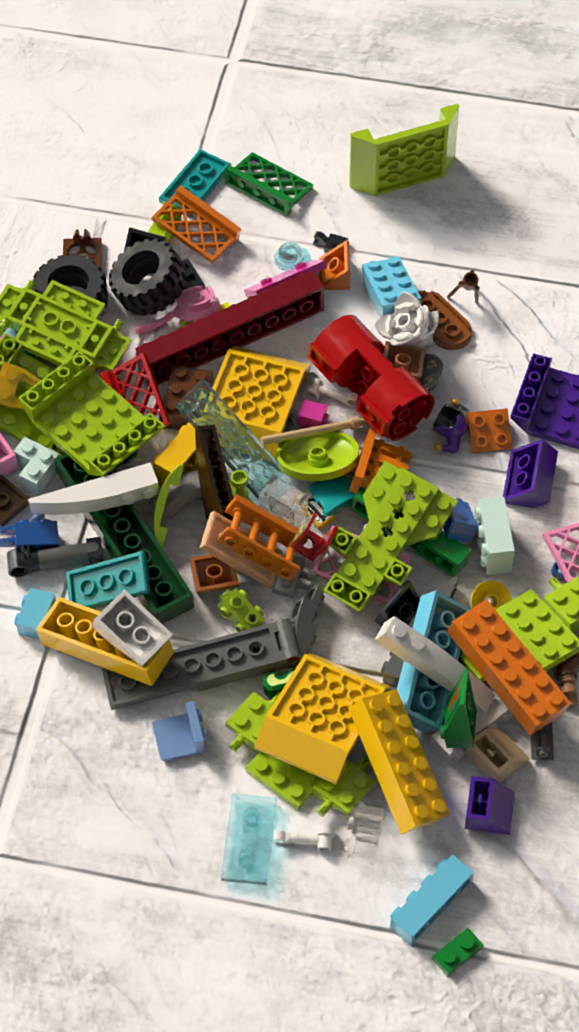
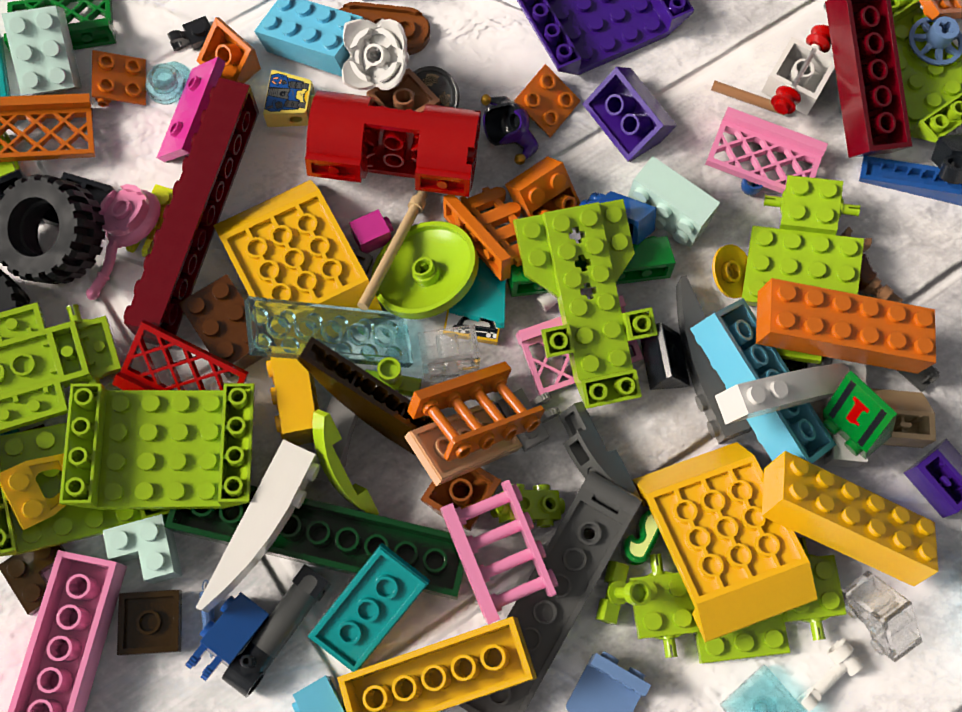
camera: 50 degrees left, 15 degrees up
white slope [92,589,173,666] -> none
red piece [289,512,338,562] -> none
white brick [303,378,359,407] -> none
none -> light aqua brick [1,5,82,96]
none -> orange hinge [92,50,146,107]
none -> torso [263,70,315,127]
none -> bright pink fence [440,480,558,624]
none -> orange slope [505,156,580,218]
none -> lime bar [595,561,651,625]

